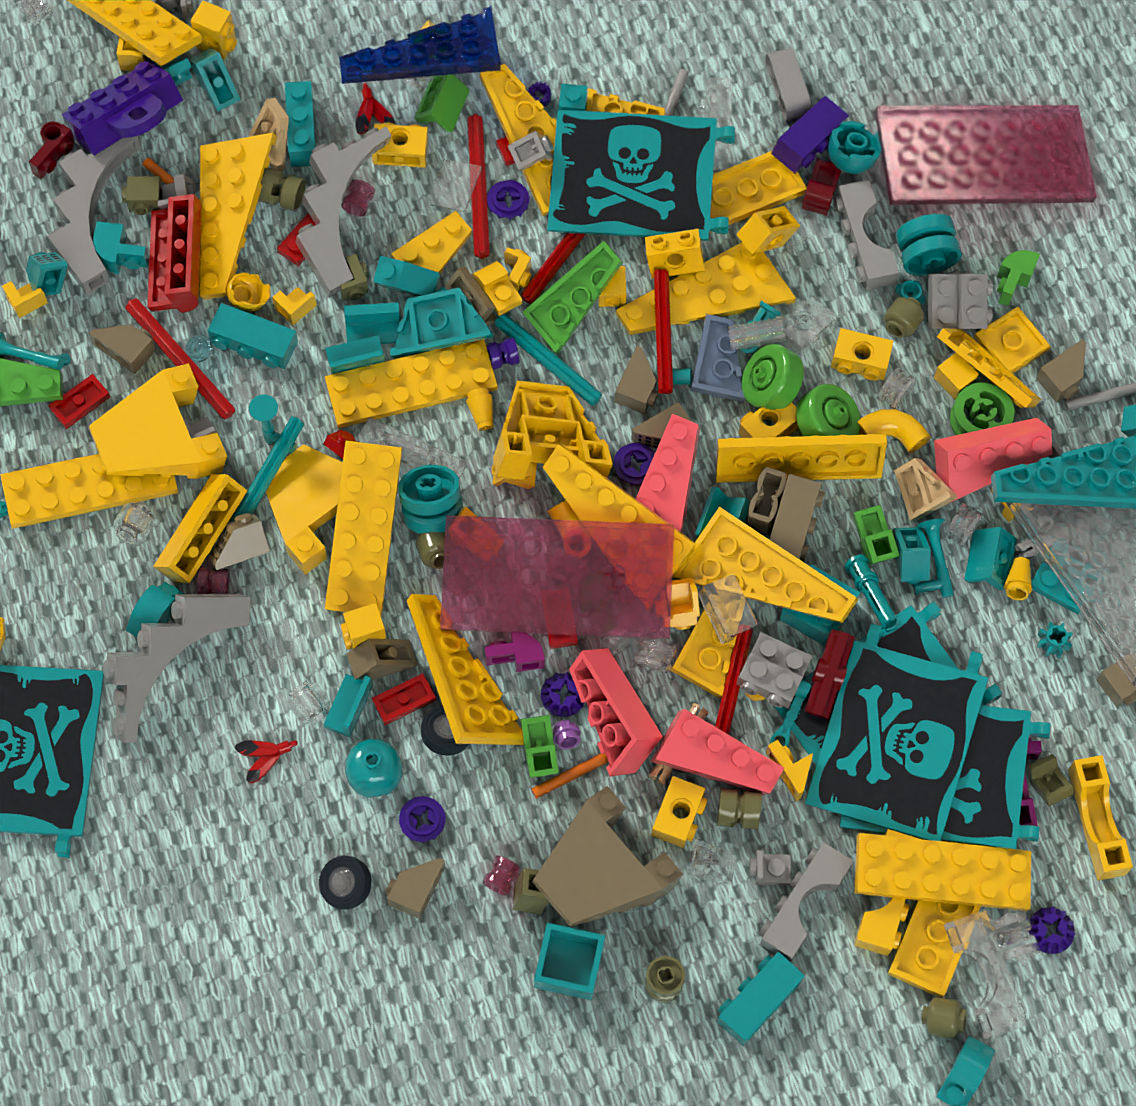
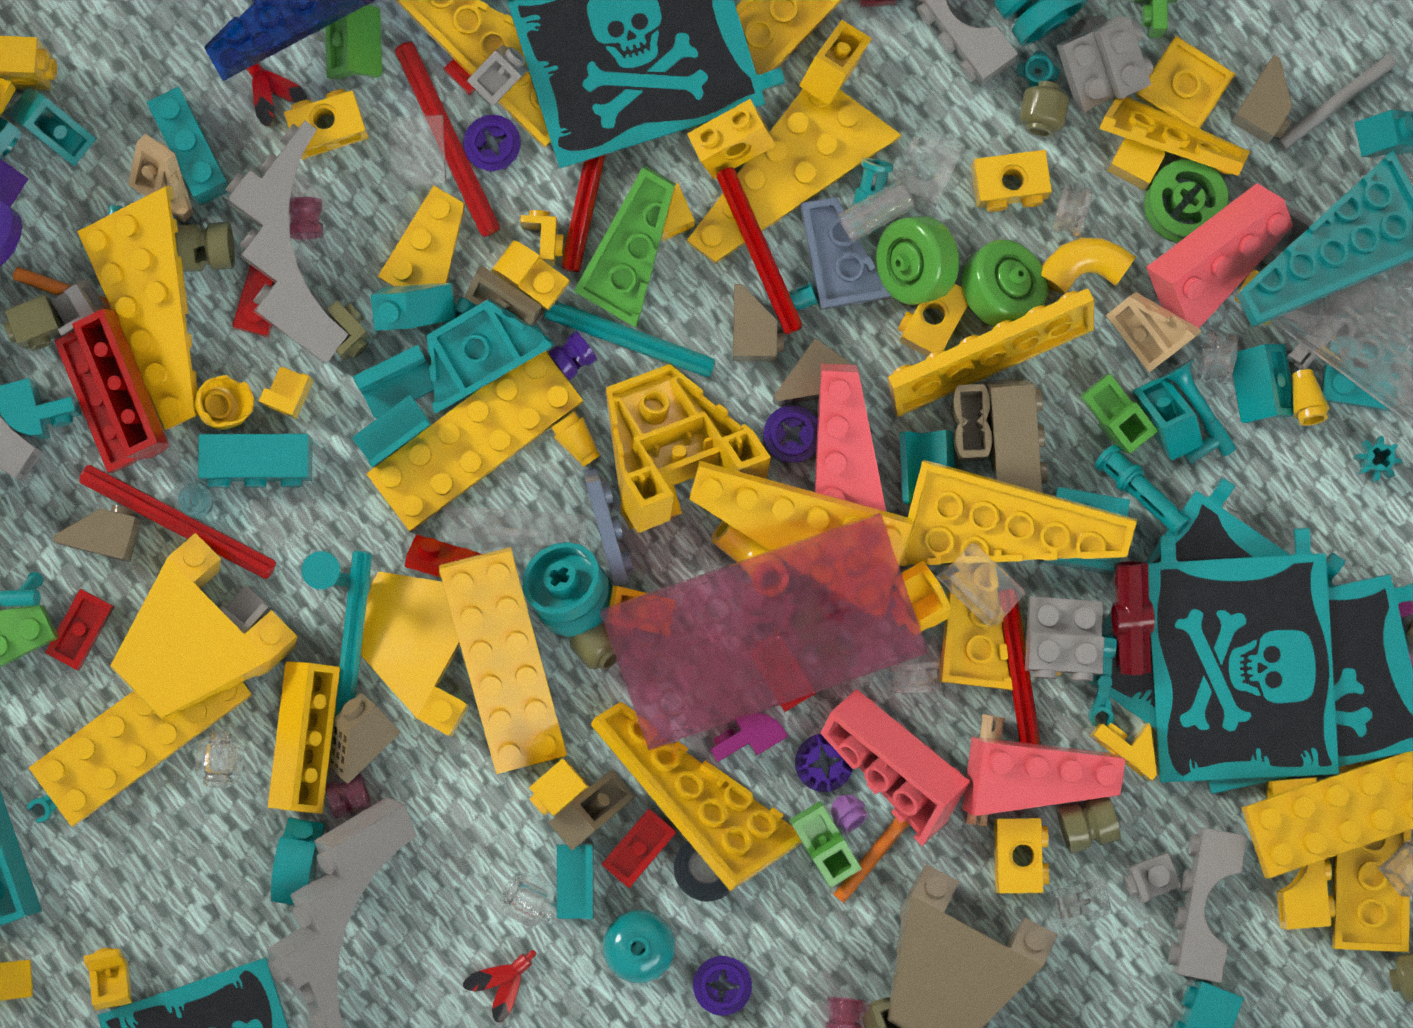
camera: 20 degrees left, 15 degrees up
none -> sand blue wing [583,466,633,586]

